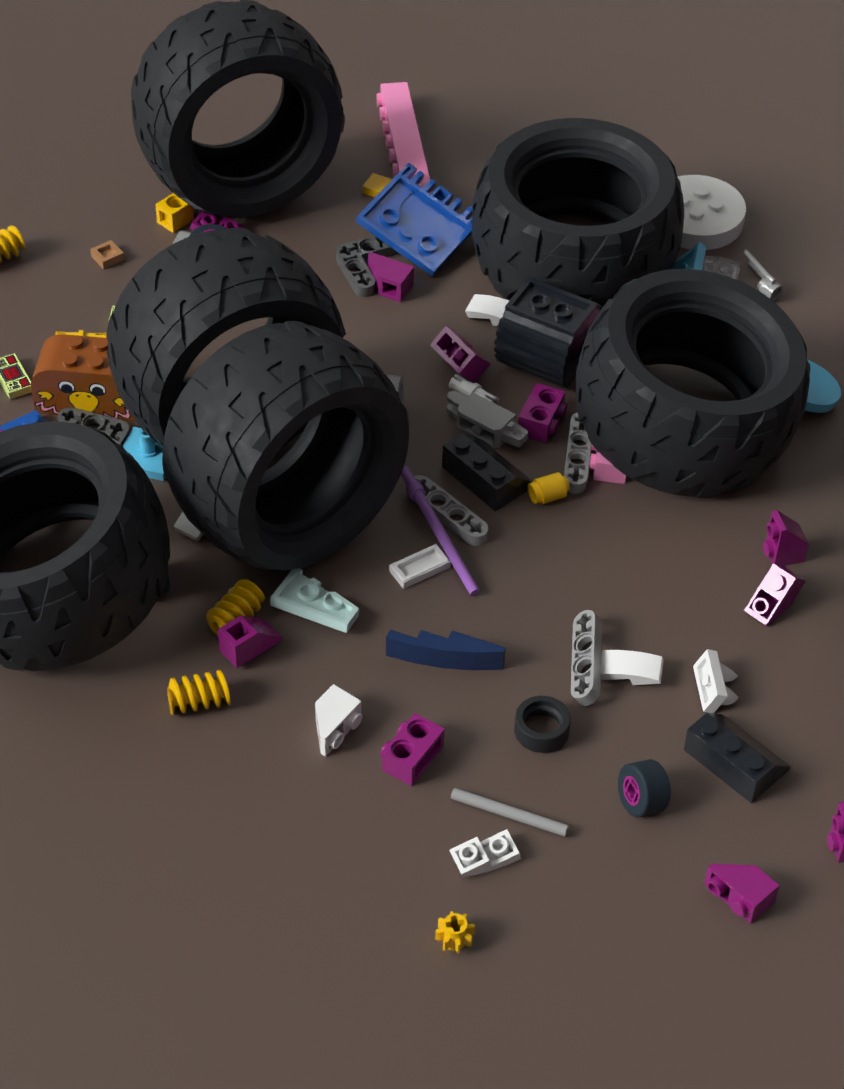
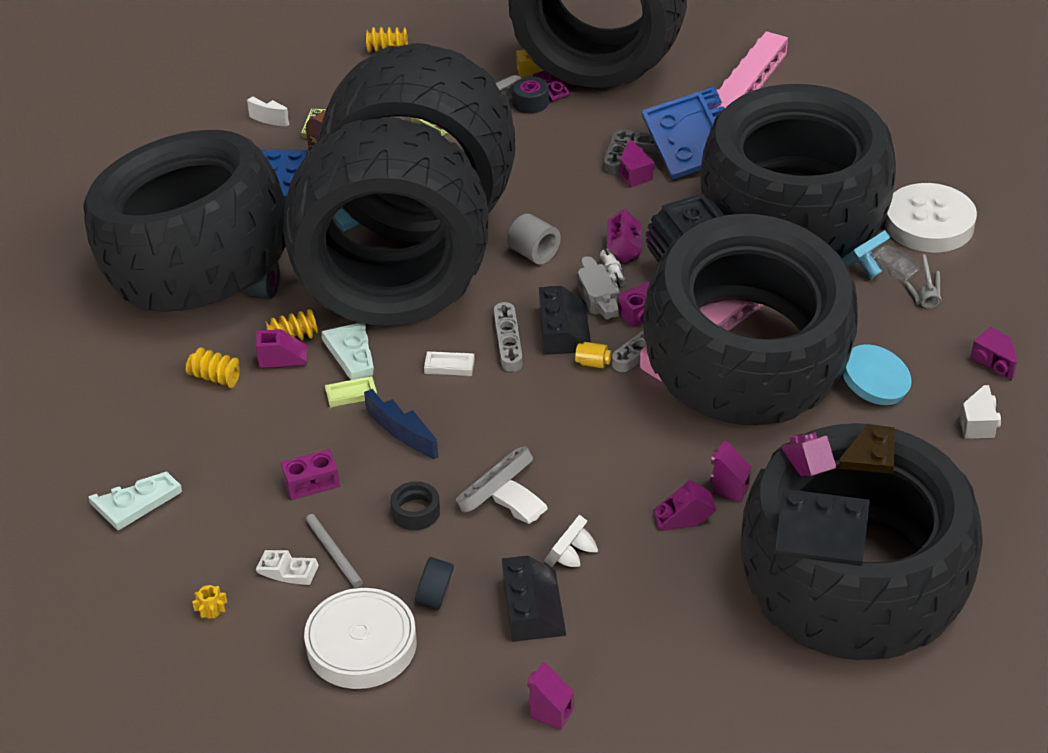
camera: 40 degrees right, 5 degrees down
white slope [315,684,362,757] -> none
medium lavender bar [401,466,480,596] -> none
magenta slope [704,863,780,924] -> none
none -> light aqua wing [88,472,182,531]
none -> white brick [304,588,417,689]
none -> yellowish green tile [325,376,377,408]

